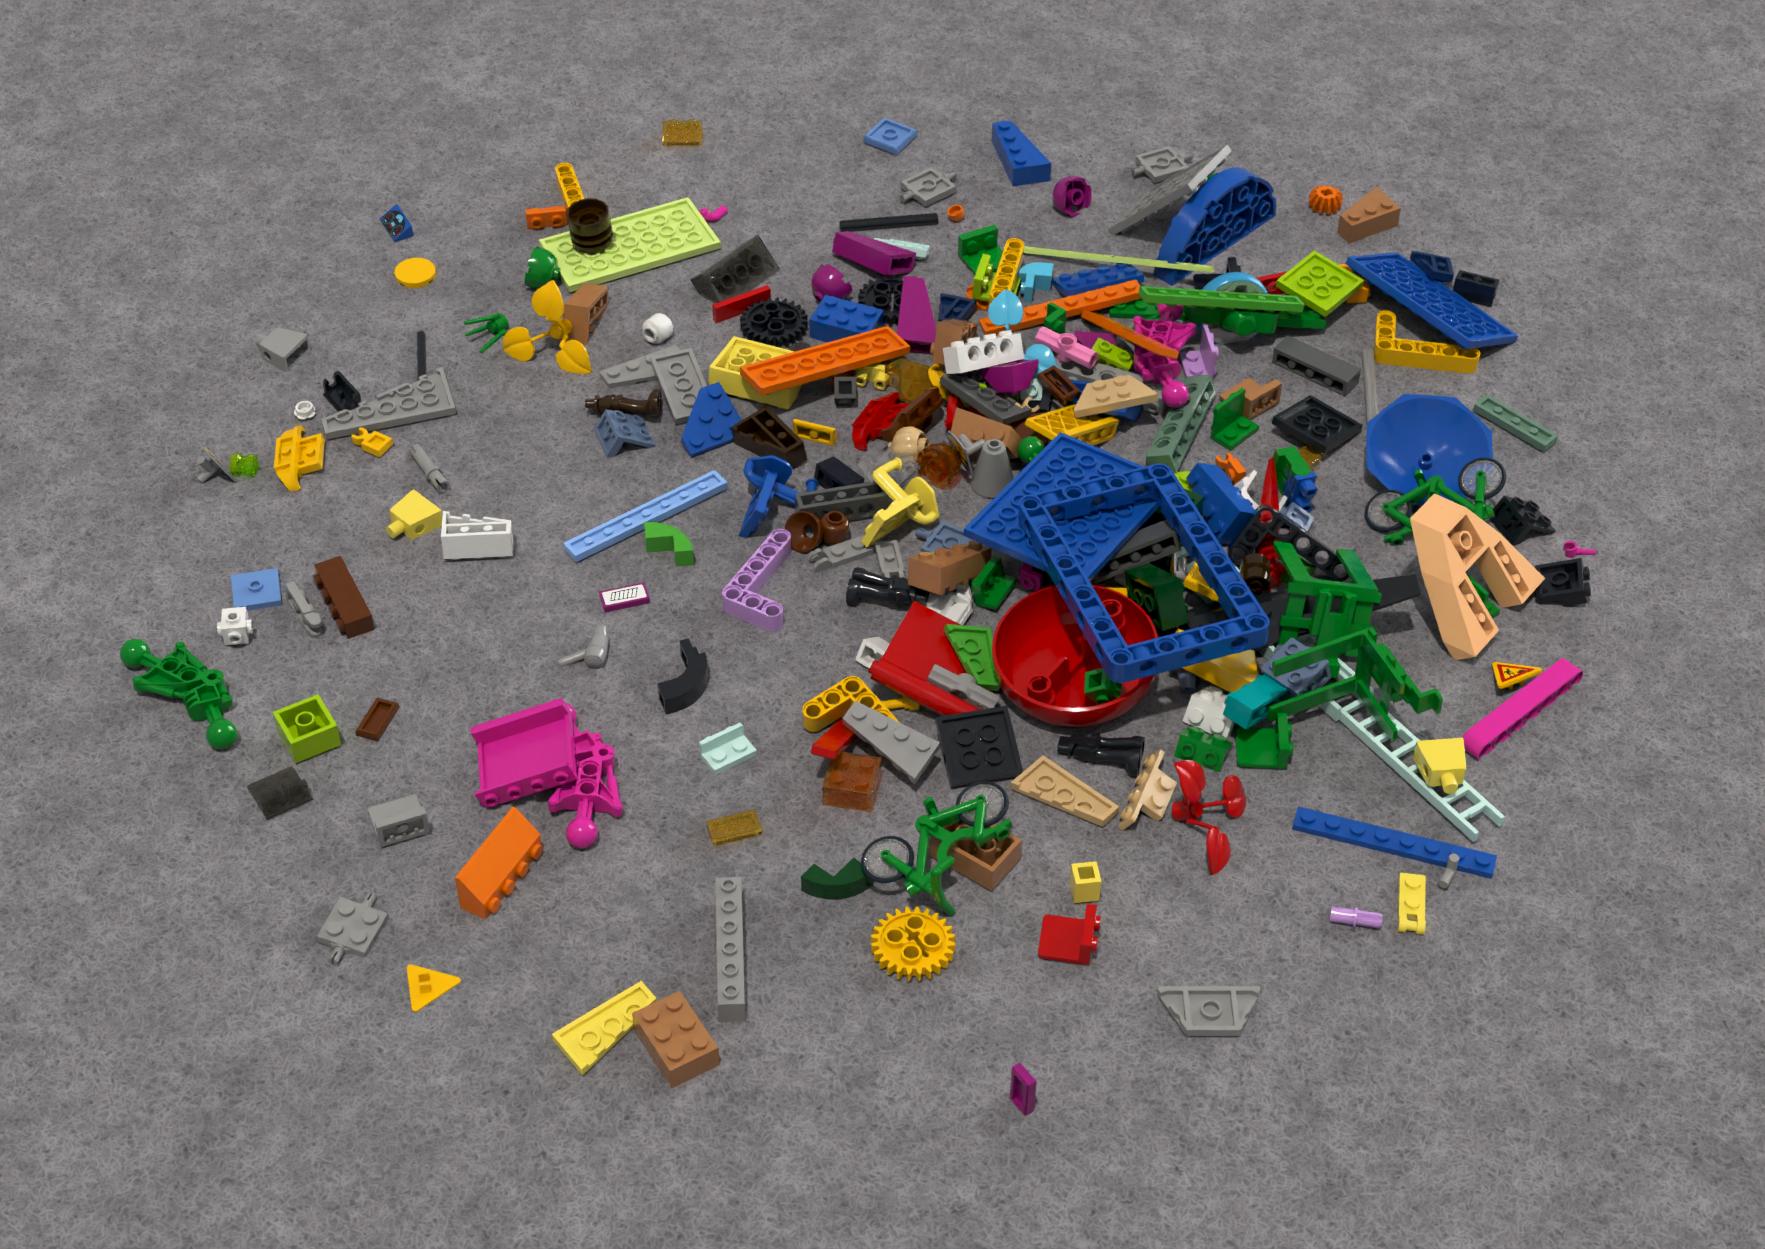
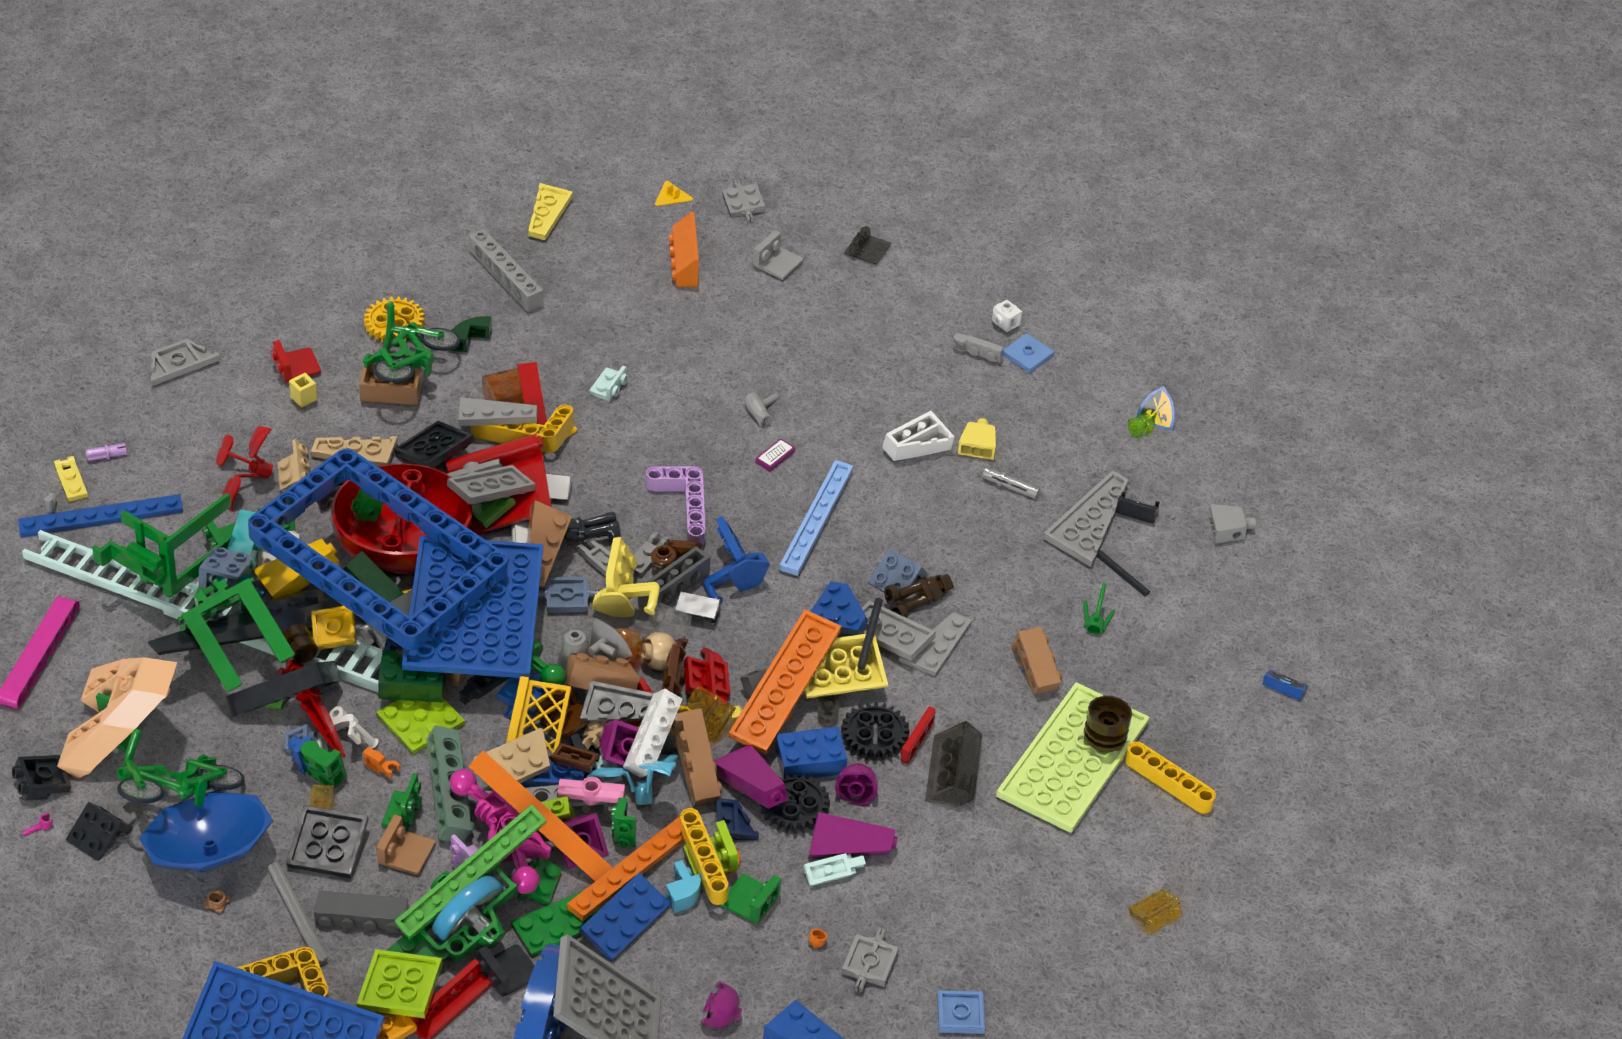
camera: 145 degrees right, 0 degrees up
green piece [120,638,238,750] -> none
lime brick [272,694,341,764] -> none
yellow plate [274,425,325,491] -> none
white plate [294,401,316,420] -> none
reddish brown brick [313,556,374,639] -> none
yellow plate [351,428,393,457] -> none
reddish brown tile [355,698,400,742] -> none
yellow tile [394,258,436,288] -> none
dark pink panel [471,698,577,808] -> none
yellow plant [502,280,593,374] -> none
green cylinder [524,247,561,289] -> none
orange bracket [525,206,568,229] -> none
dark pink piece [548,702,623,849] -> none
medium nougat brick [632,991,719,1088] -> none
white head [642,313,673,344] -> none
bright green brick [644,522,694,566] -> none
black arch [657,638,708,715] -> none
dark pink arm [699,205,728,222] -> none
clear yellow plate [706,809,762,846] -> none
dark brown wedge [731,405,807,469] -> none
yellow slope [793,419,839,446] -> none
black axle [839,213,938,232] -> none
yellowish green piece [1003,246,1214,273] -> none
magenta tile [1010,1062,1037,1116] -> none
blue wedge [1186,463,1262,544] -> none
light yellow torso [1413,738,1466,794] -> none
sand green plate [1473,394,1558,452] -> none
piece [1492,662,1542,690] -> none
none -> light grey plate [447,465,536,505]
none -> black bar [857,598,883,670]

